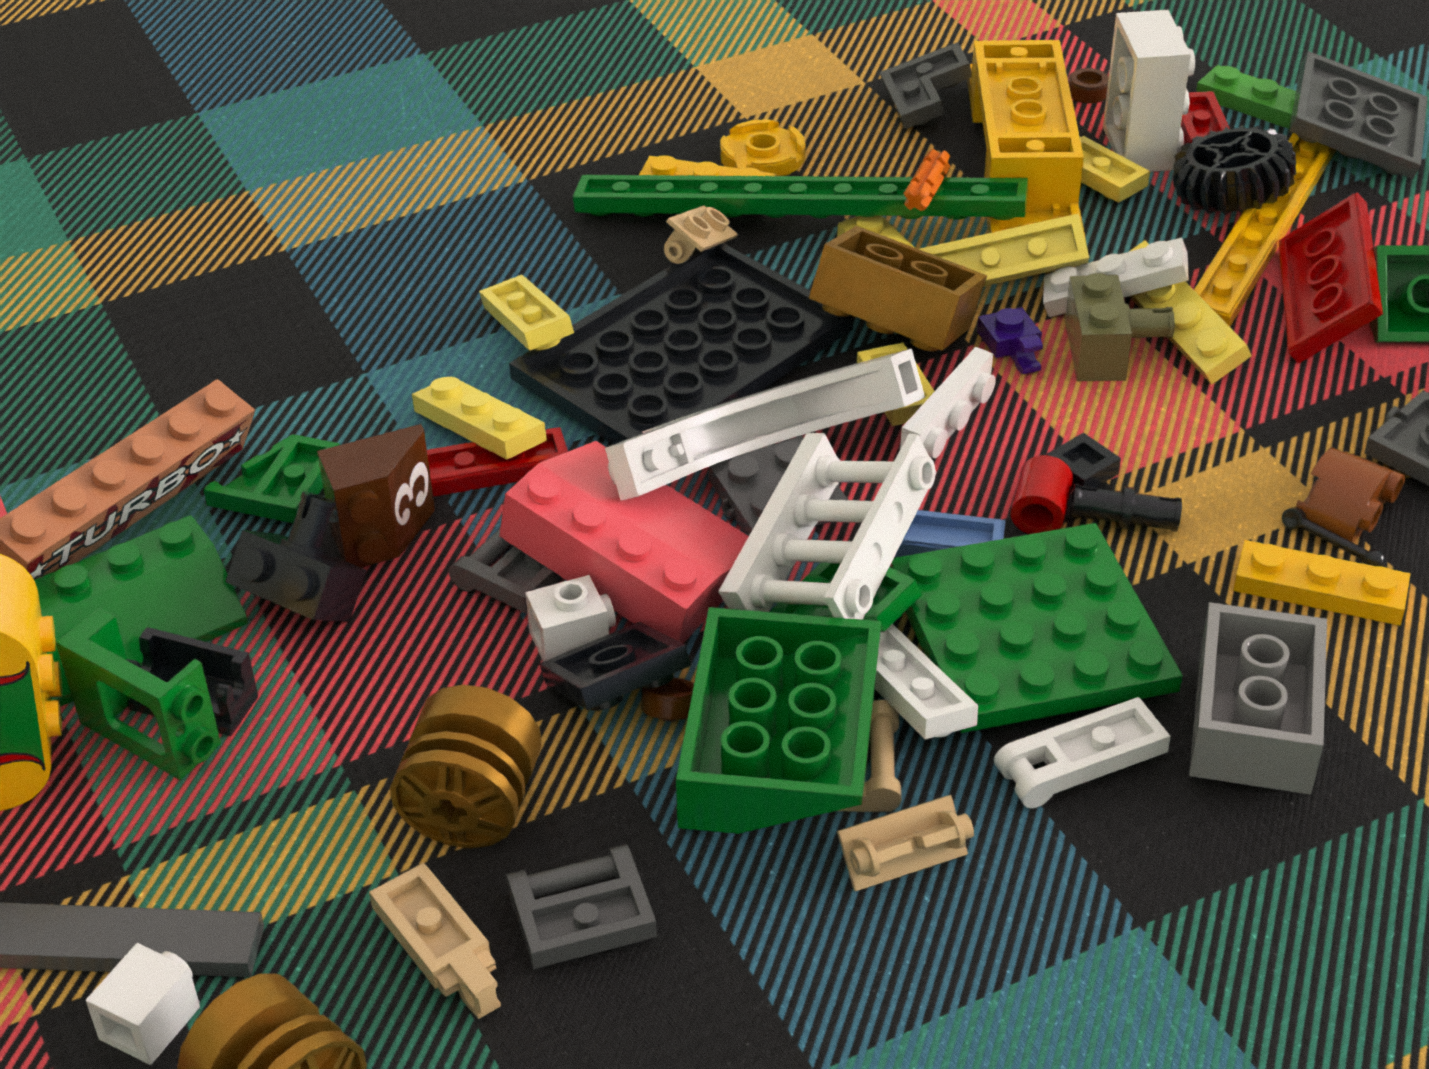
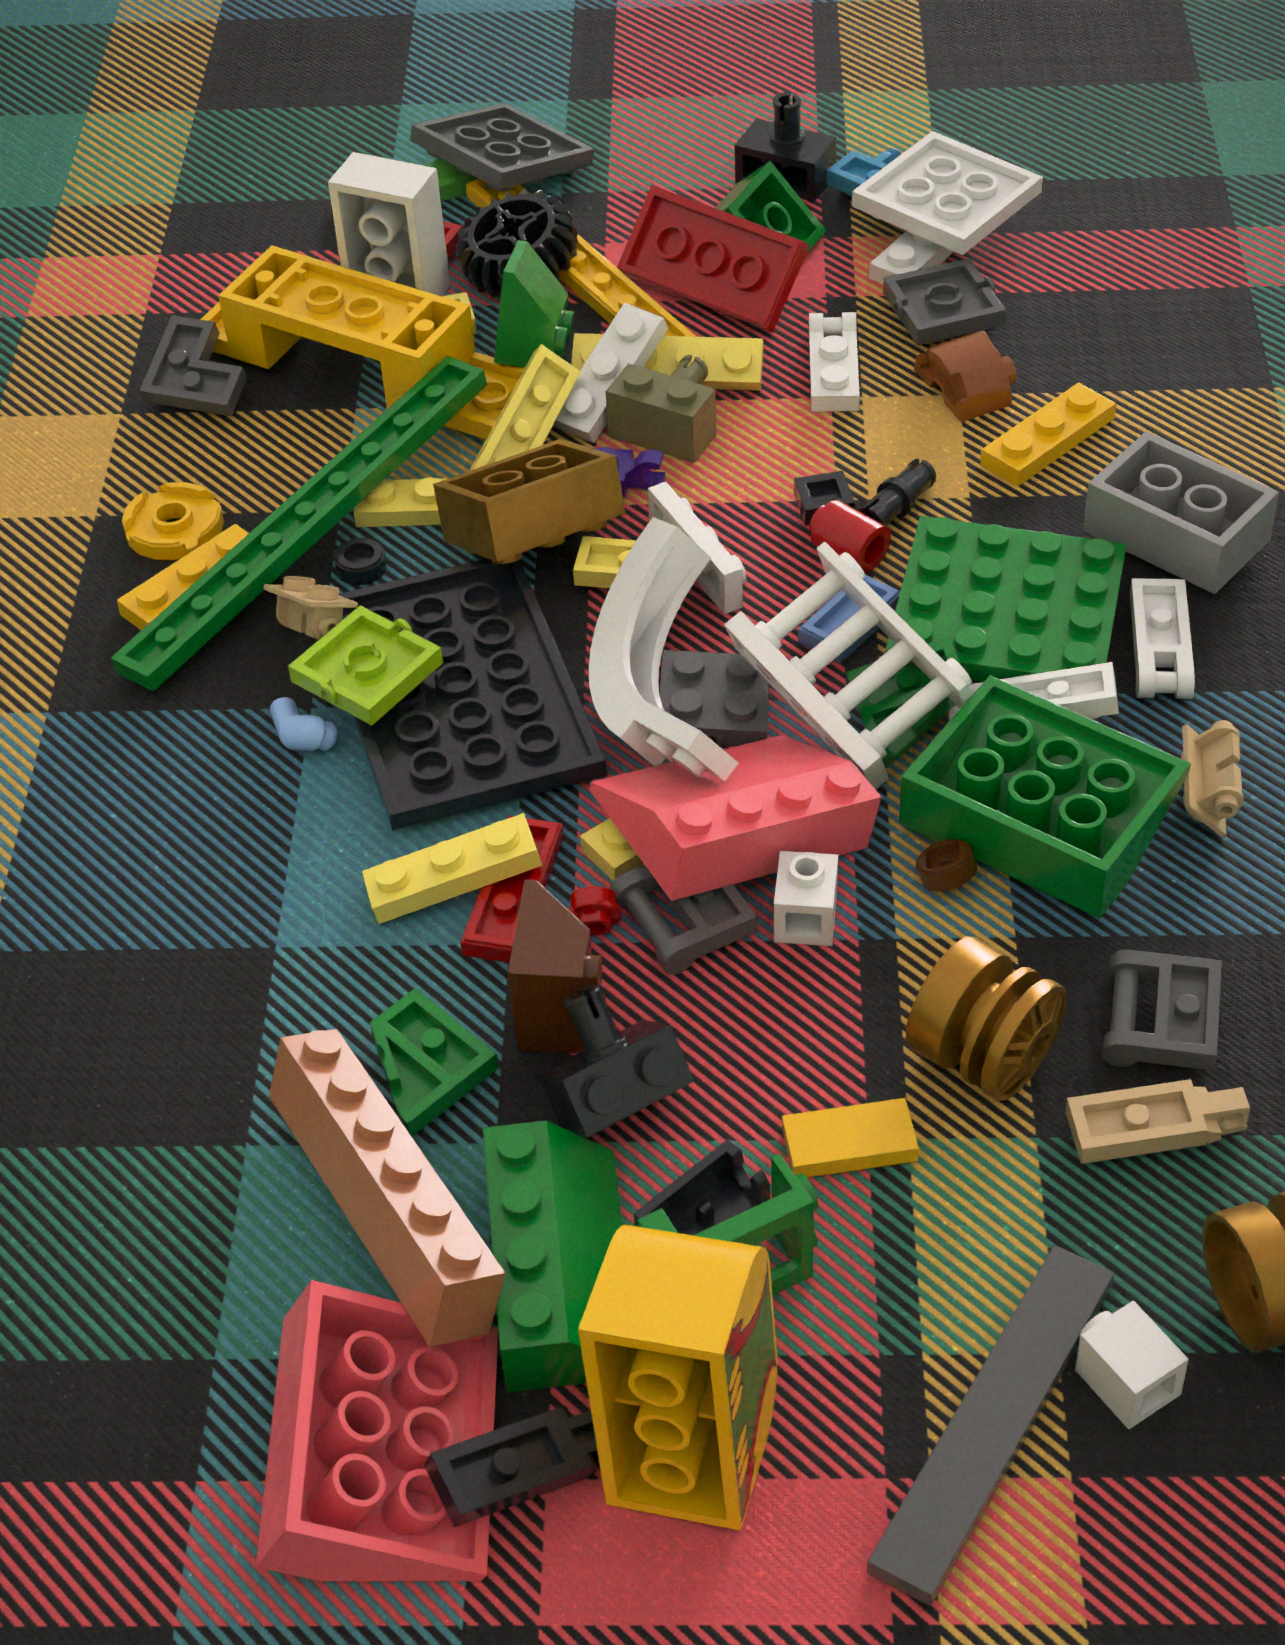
camera: 60 degrees left, 5 degrees up
light yellow plate [479,275,574,351] -> none
black plate [539,622,691,711] -> none
orange axle [904,149,950,211] -> none
black hinge [1282,507,1385,567] -> none
none -> light blue arm [270,697,338,751]
none -> lime plate [288,605,443,726]
none -> black tile [334,538,387,585]
none -> green slope [494,240,574,367]
none -> red plate [567,886,622,936]
none -> yellow tile [782,1098,919,1178]
none -> white plate [809,312,860,412]

